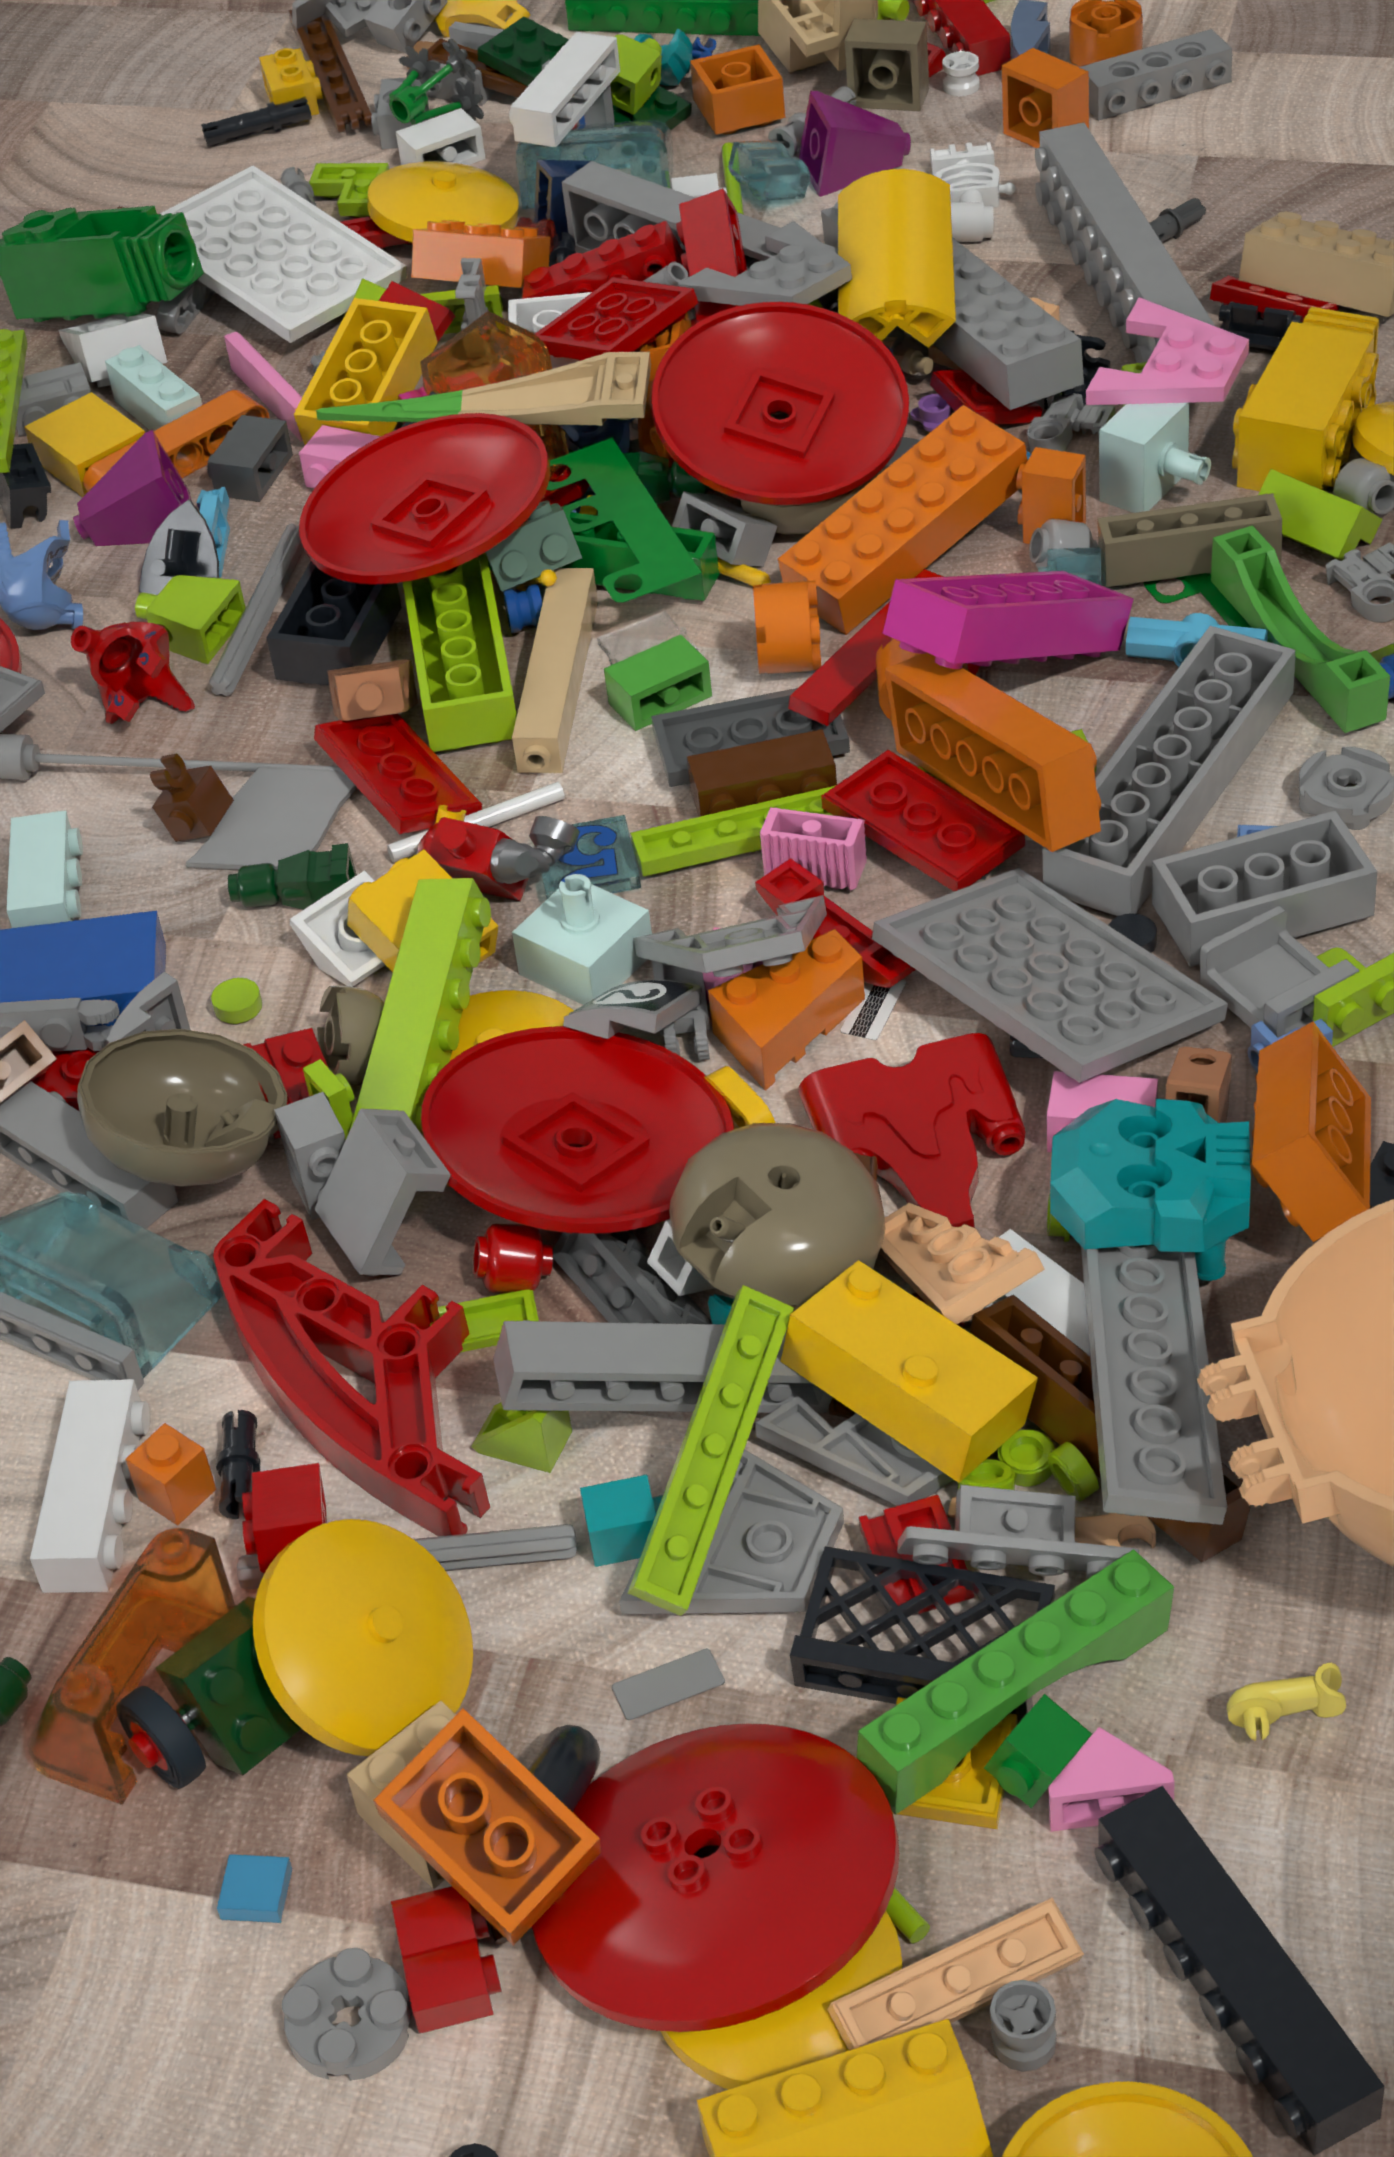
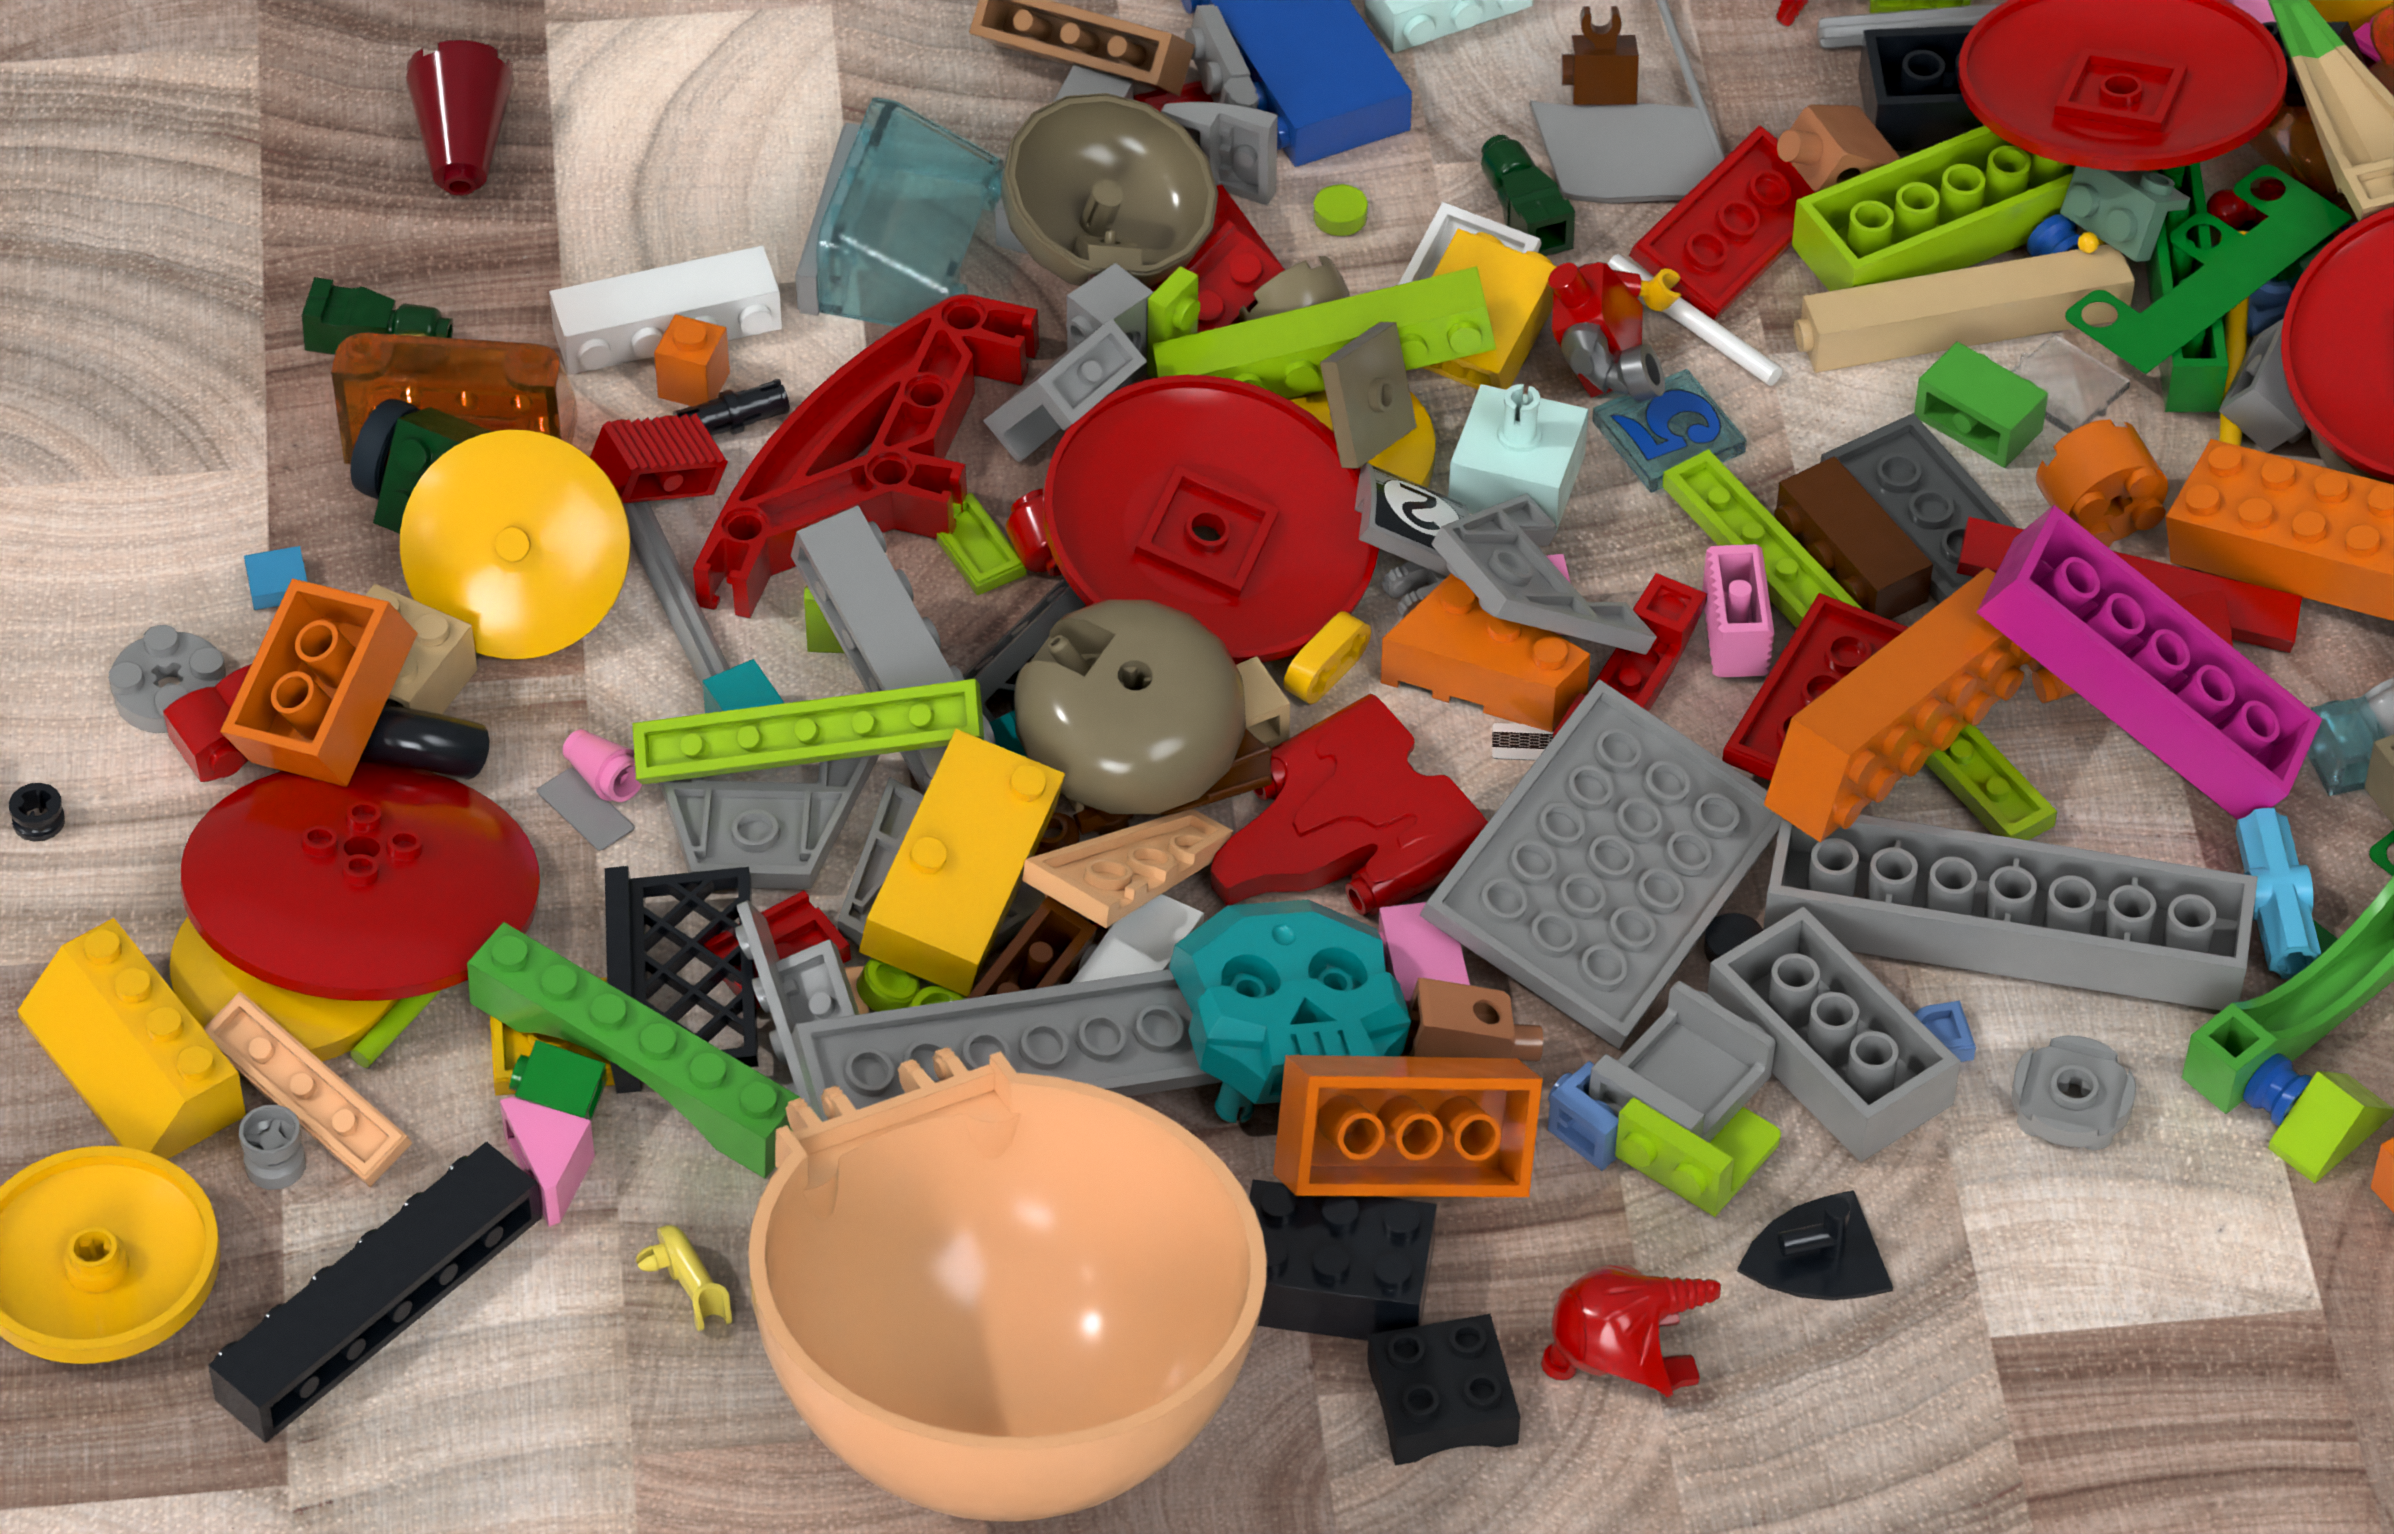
camera: 65 degrees right, 5 degrees up
none -> bright pink cone [563,729,642,802]
none -> dark tan plate [1320,322,1417,468]

